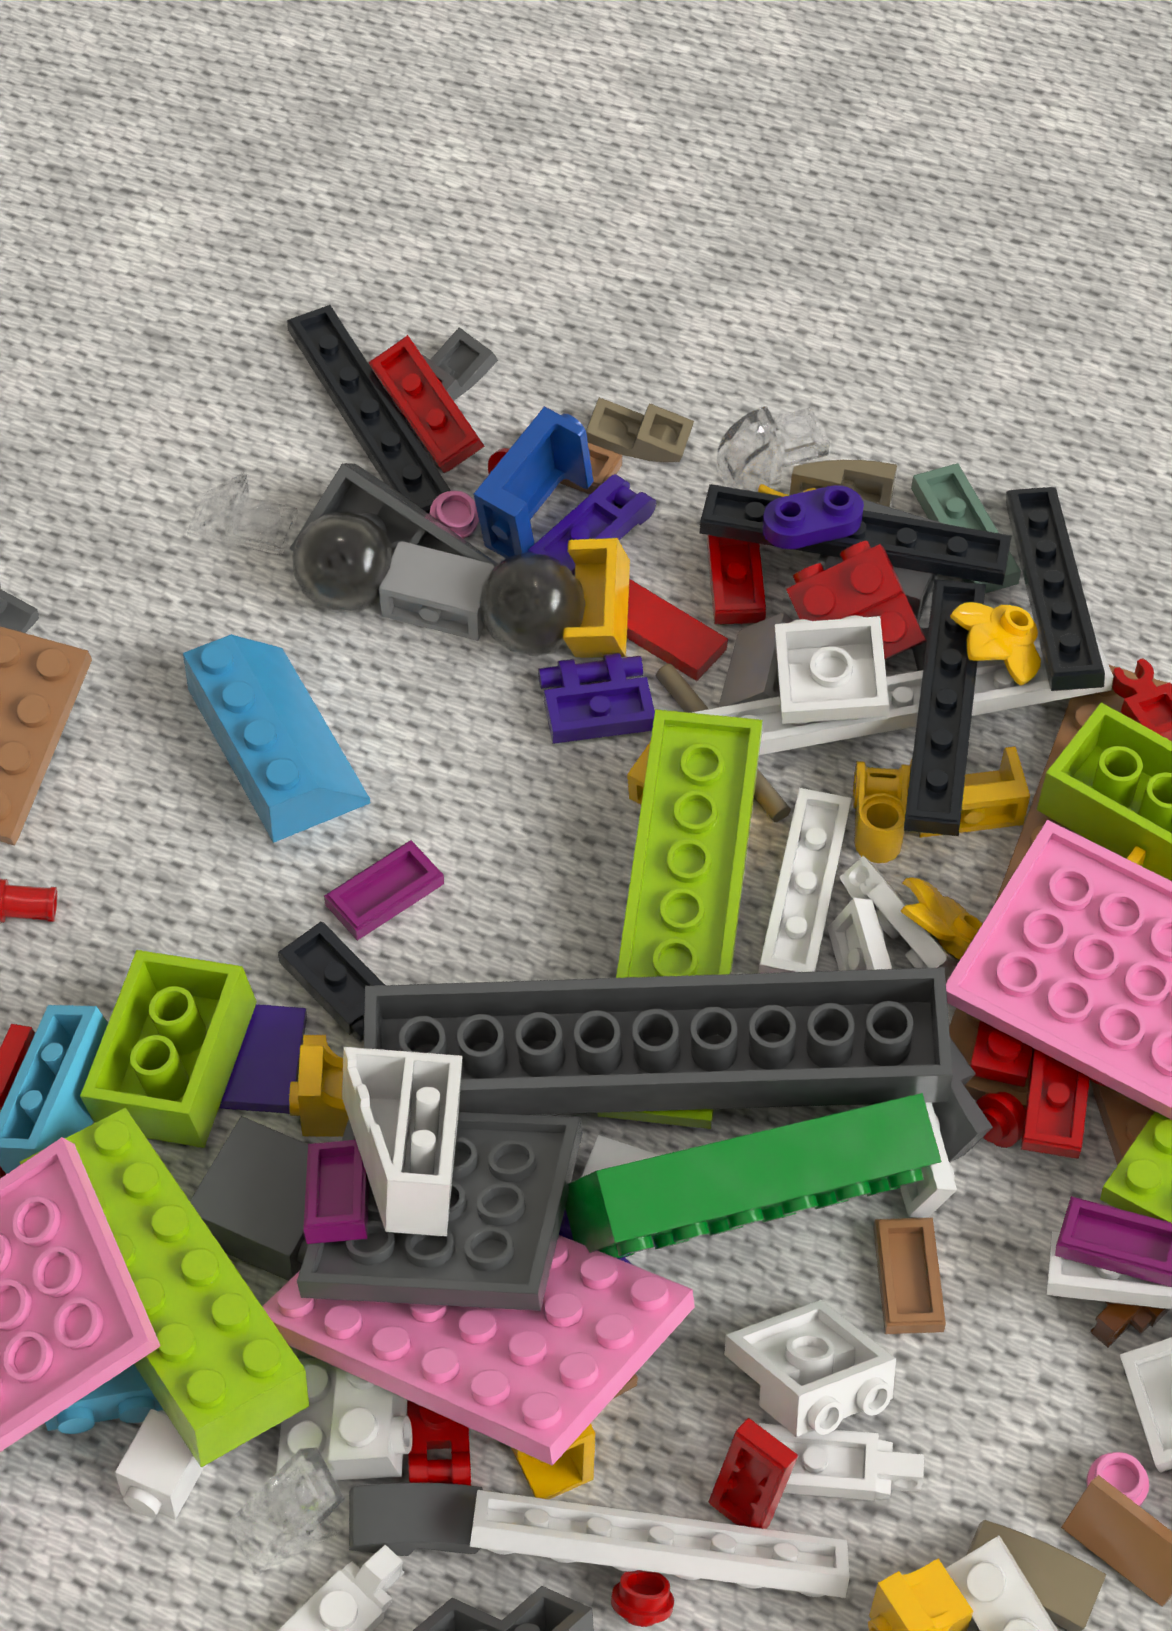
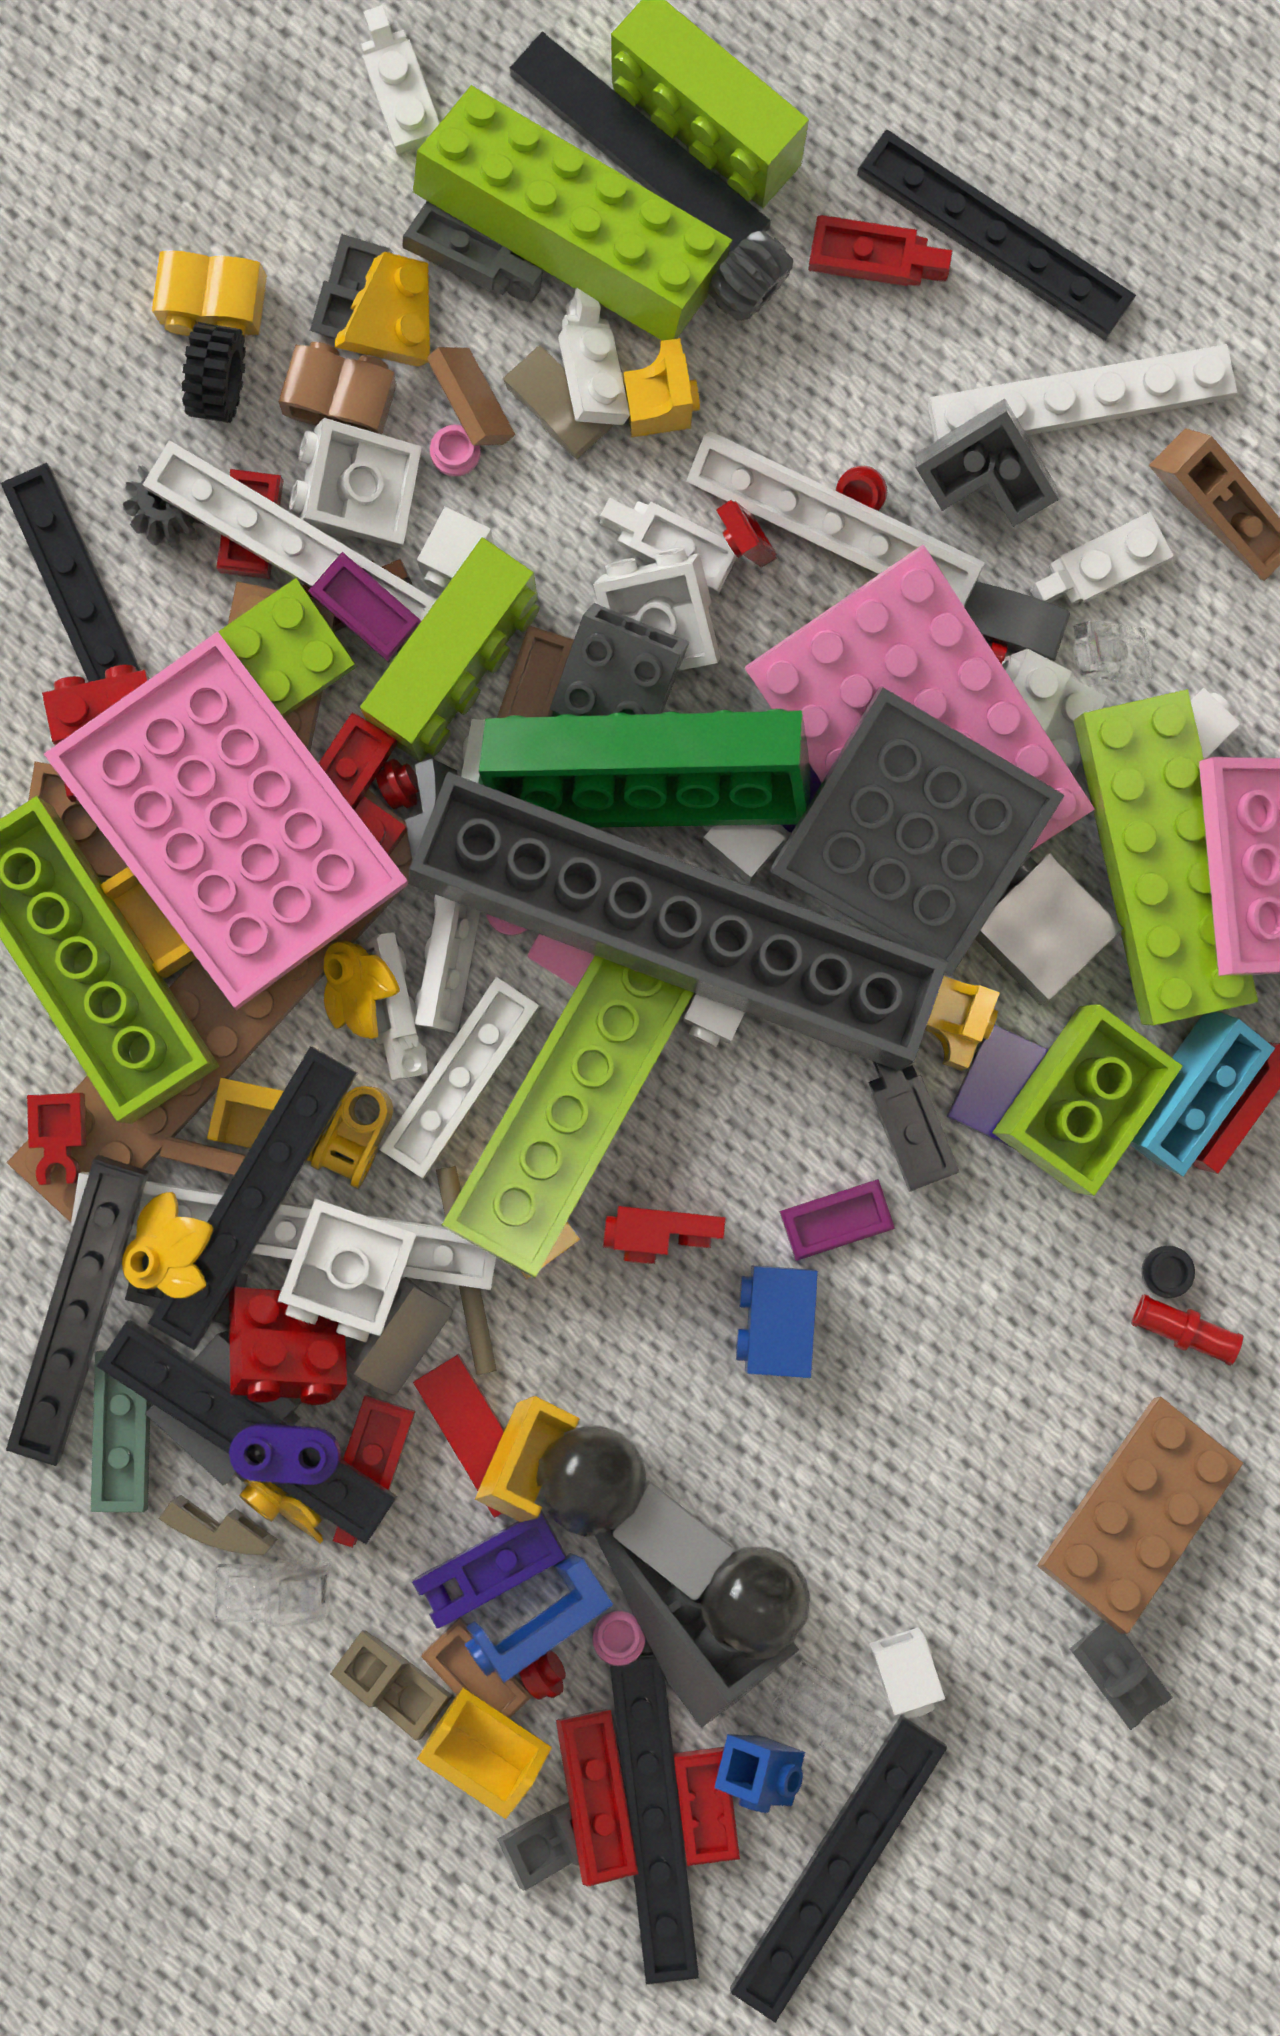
camera: 160 degrees left, 30 degrees up
dark azure slope [183,634,370,843] -> none
magenta tile [303,1140,369,1244] -> none
white wedge [342,1047,462,1236] -> none
dark purple plate [538,653,655,744] -> none
none -> medium nougat tile [160,1137,246,1175]
none -> lime brick [359,537,540,762]
none -> white brick [417,506,494,593]
none -> yellow panel [417,1688,552,1819]
none -> dark grey brick [550,603,689,716]
none -> red plate [603,1206,726,1264]
none -> red plate [674,1747,740,1866]
none -> blue brick [714,1734,805,1813]
none -> black tile [730,1715,947,2023]
none -> blue brick [736,1265,818,1378]
none -> white brick [869,1627,945,1718]
none -> black plate [1141,1246,1195,1298]

